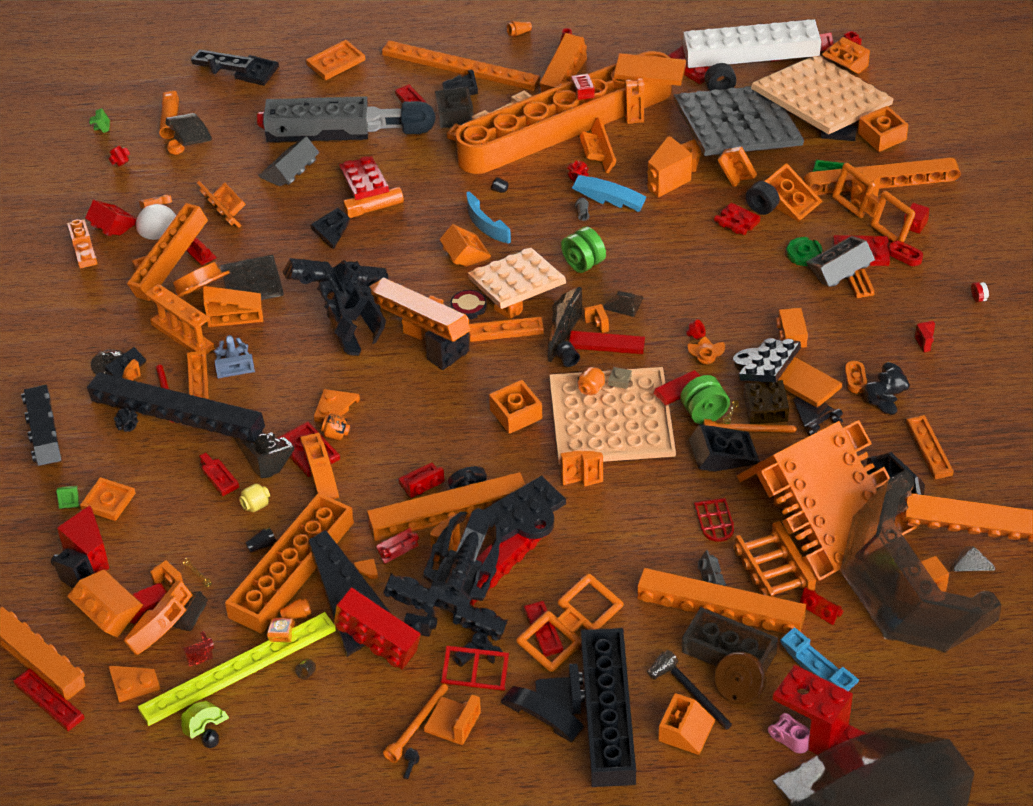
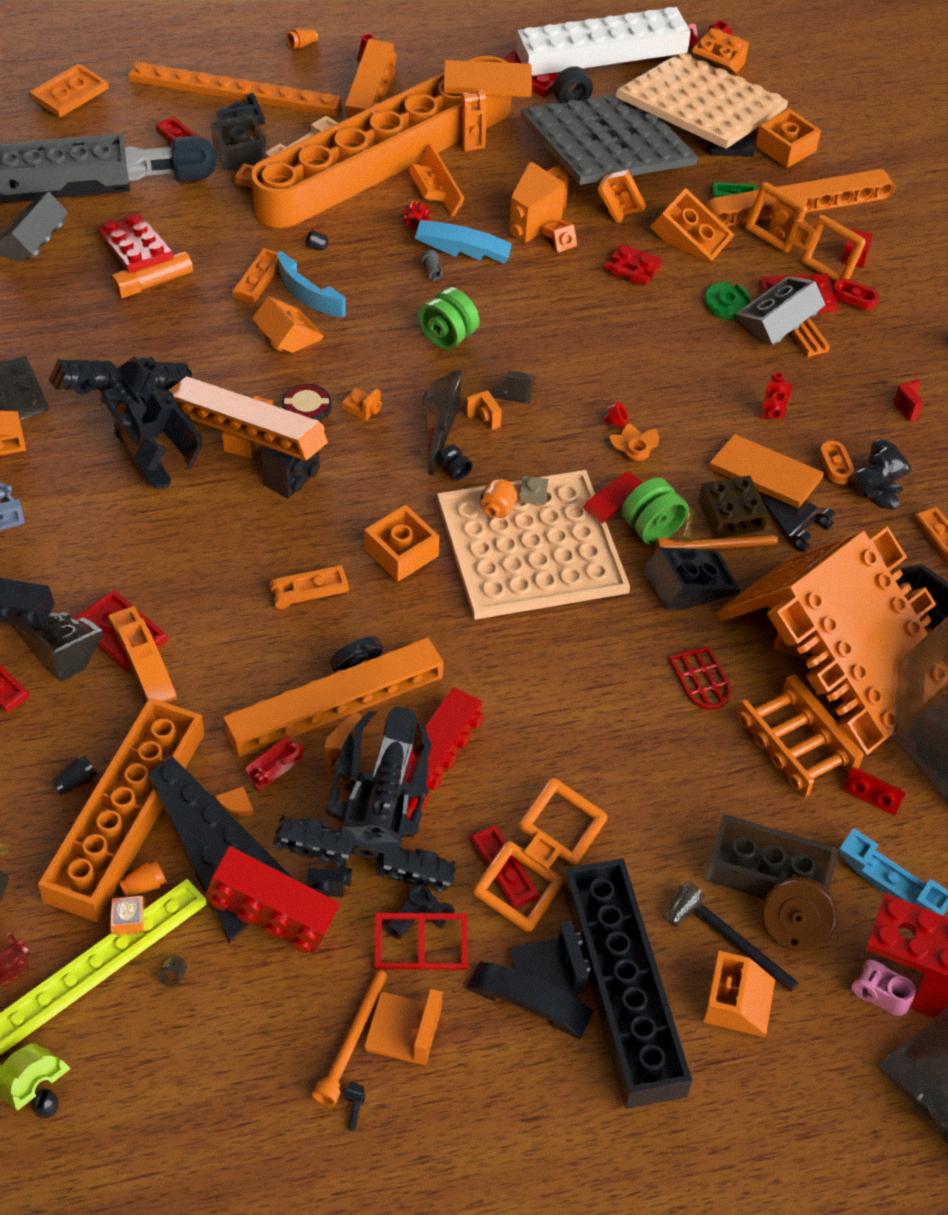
camera: 15 degrees left, 5 degrees up
light yellow head [239,483,270,513] -> none
black wing [311,208,350,249] -> none
orange wing [314,389,360,423] -> none
orange head [321,413,350,441] -> none
red bracket [398,462,445,498] -> none
light nougat plate [468,248,566,309] -> none
orange tile [469,317,544,342] -> none
black plate [484,475,566,543] -> none
orange slope [560,451,603,486] -> none
red tile [569,331,645,354] -> none
slope [571,74,595,100] -> none
orange brick [637,568,806,634] -> none
dark grey hinge [698,550,726,586] -> none
plate [733,338,801,383] -> none
black tyre [746,181,780,215] -> none
orange brick [775,308,808,348] -> none
none -> orange tile [232,248,278,304]
none -> orange plate [269,565,349,609]
none -> orange bracket [541,219,577,252]
none -> red hinge [760,372,793,419]

